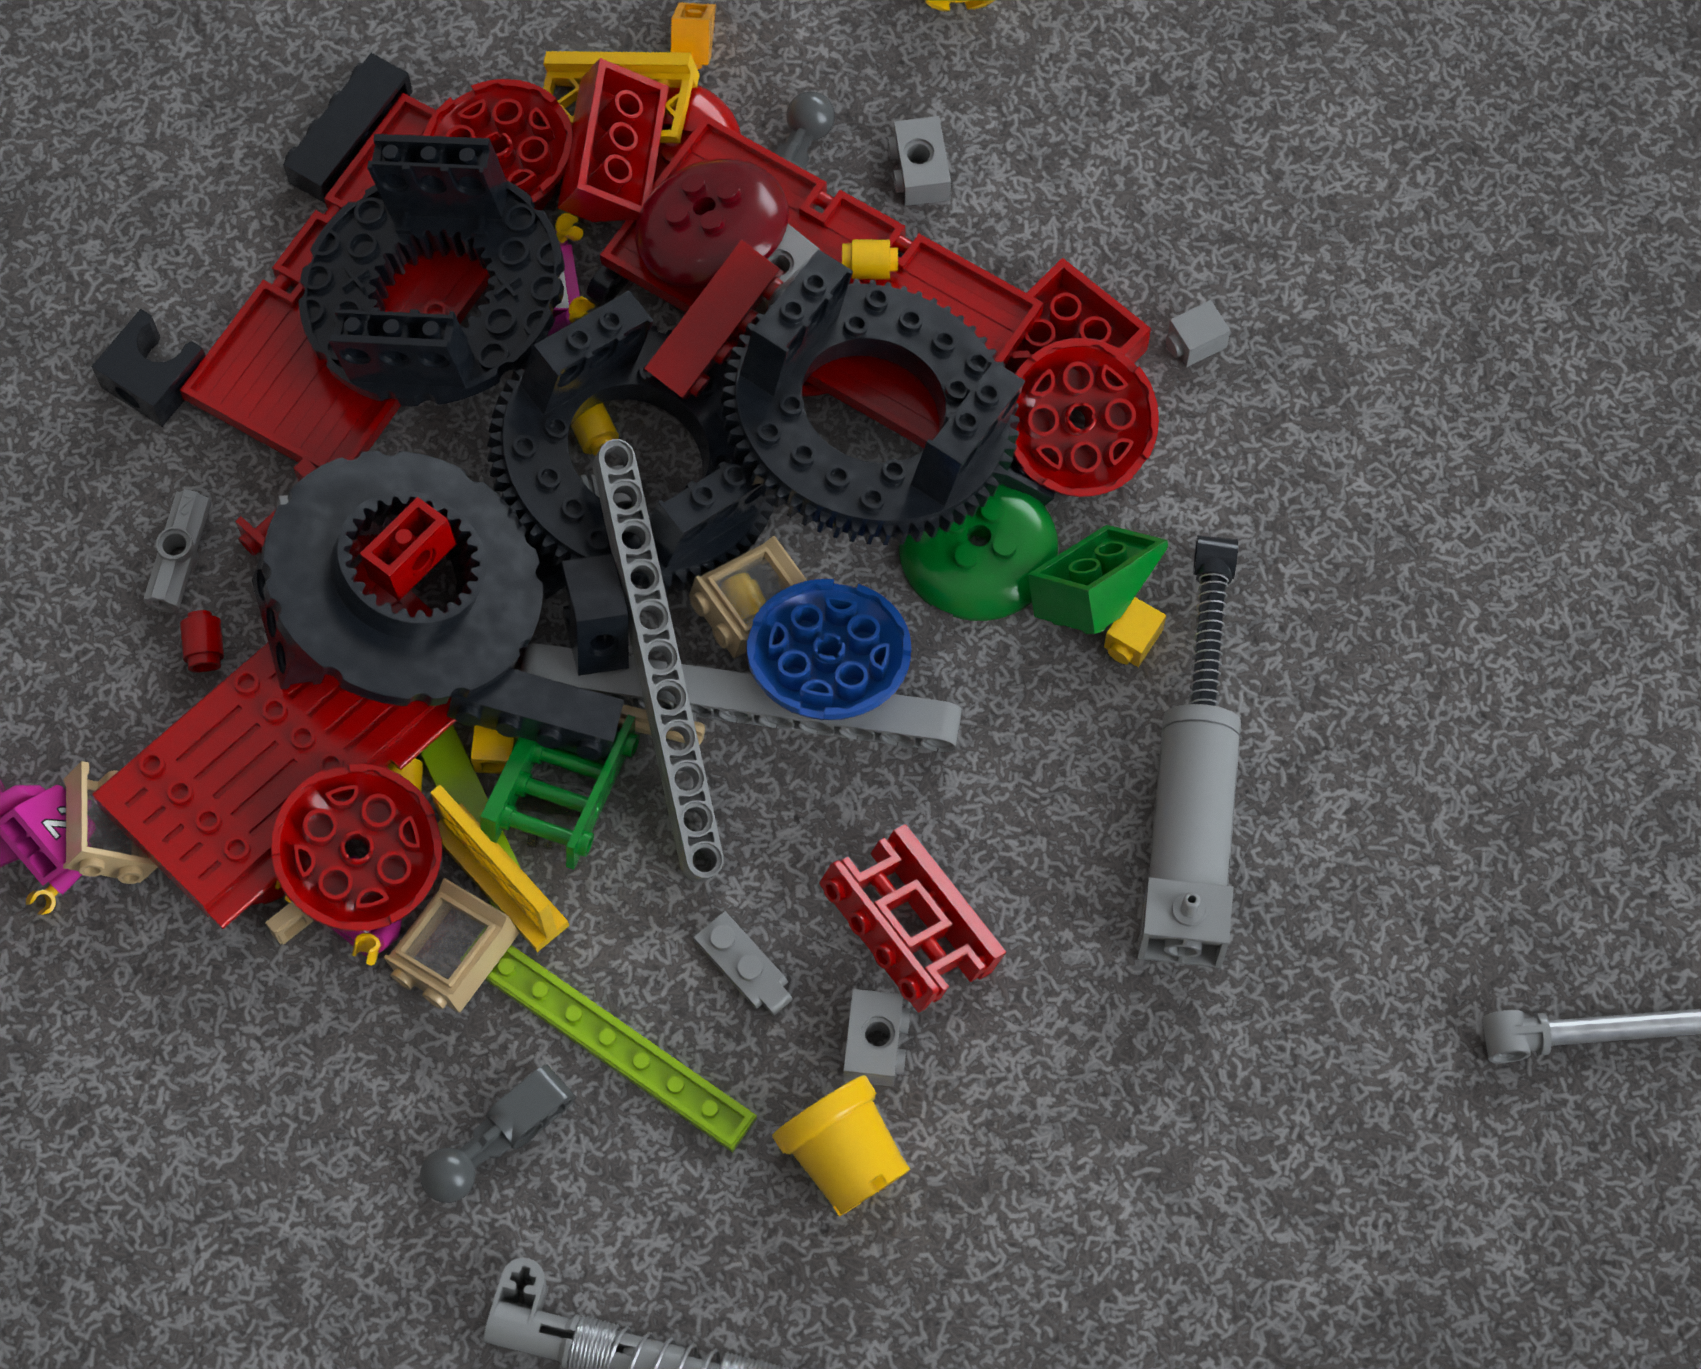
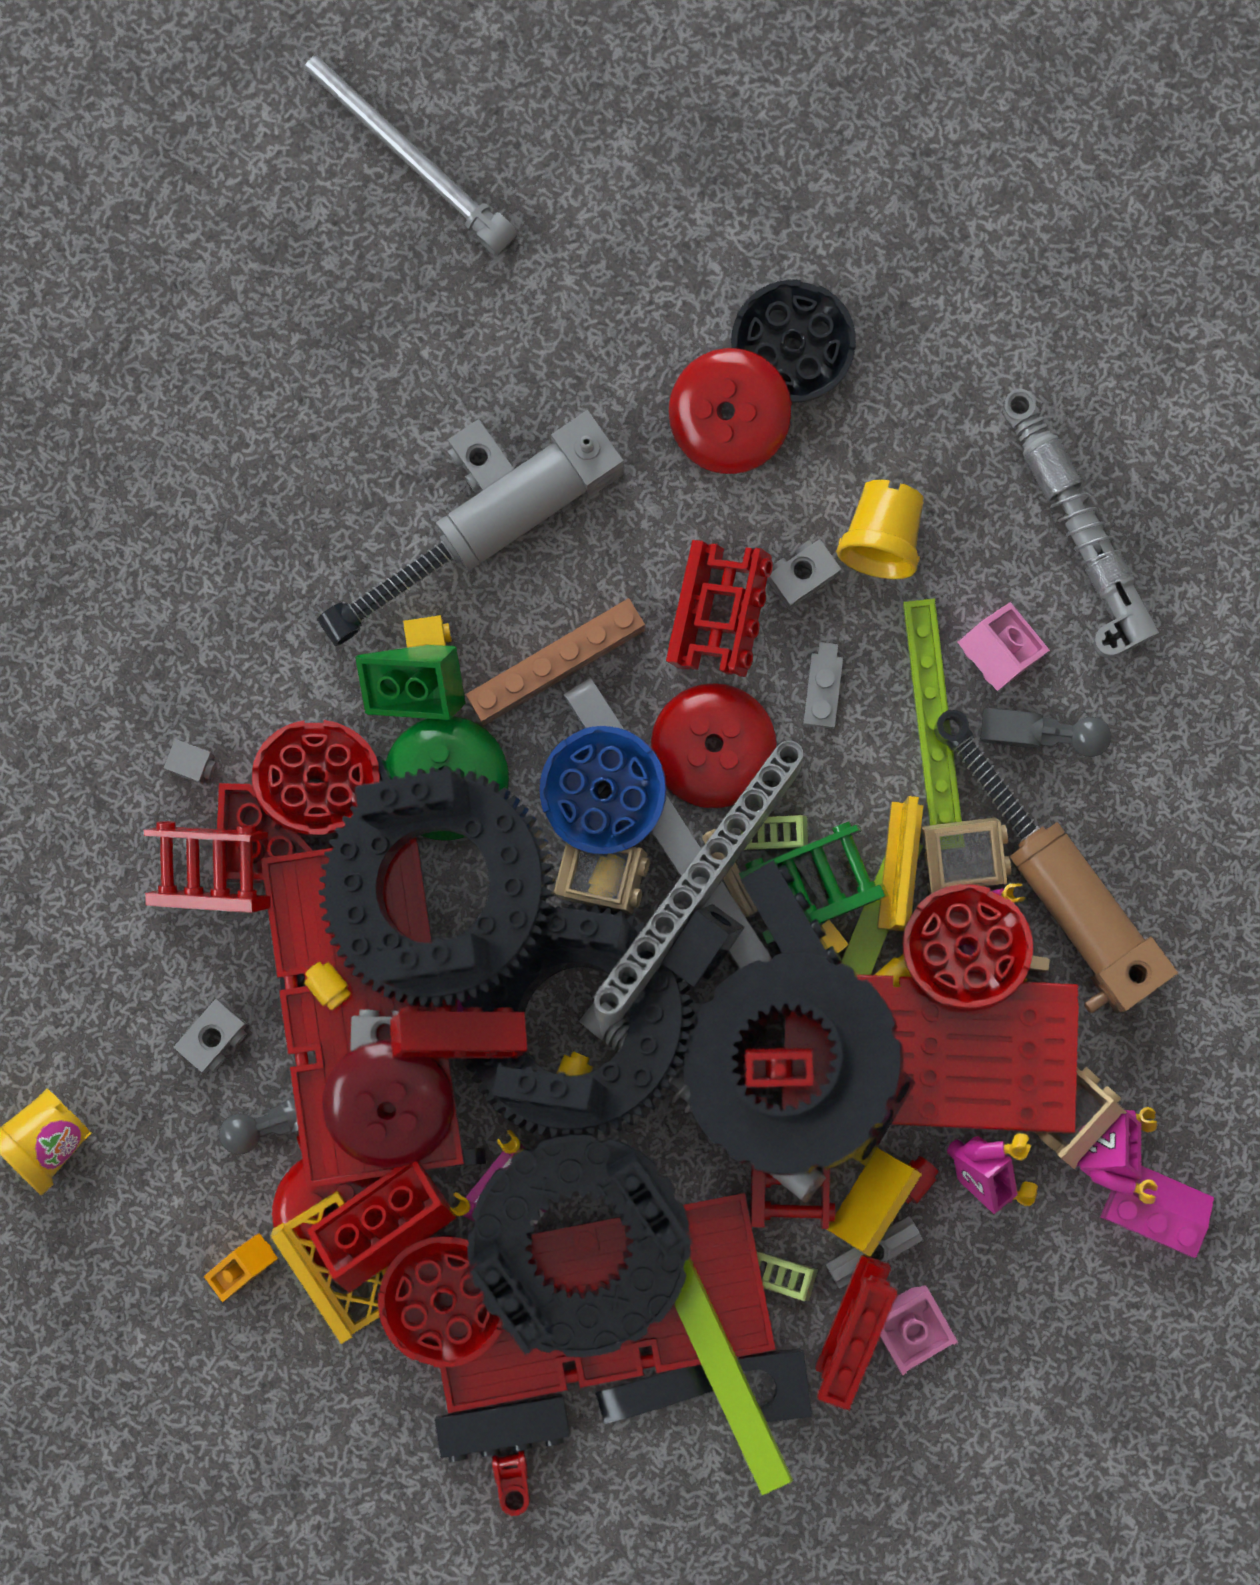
camera: 130 degrees left, 15 degrees up
none -> red fence [143,821,270,913]
none -> light grey brick [447,419,514,492]
none -> nougat brick [466,598,645,726]
none -> red piece [492,1450,530,1516]
none -> black slope [595,1364,714,1424]
none -> red brick [651,683,777,808]
none -> red brick [669,348,792,474]
none -> lime tile [674,1258,793,1495]
none -> black brick [731,279,856,403]
none -> yellowish green slope [741,815,808,850]
none -> yellowish green slope [756,1251,818,1301]
none -> red fence [815,1255,897,1410]
none -> yellow tile [827,1148,921,1257]
none -> bright pink slope [880,1286,958,1375]
none -> medium nougat piece [934,710,1178,1014]
none -> dark pink torso [947,1133,1038,1214]
none -> bright pink slope [957,602,1050,691]

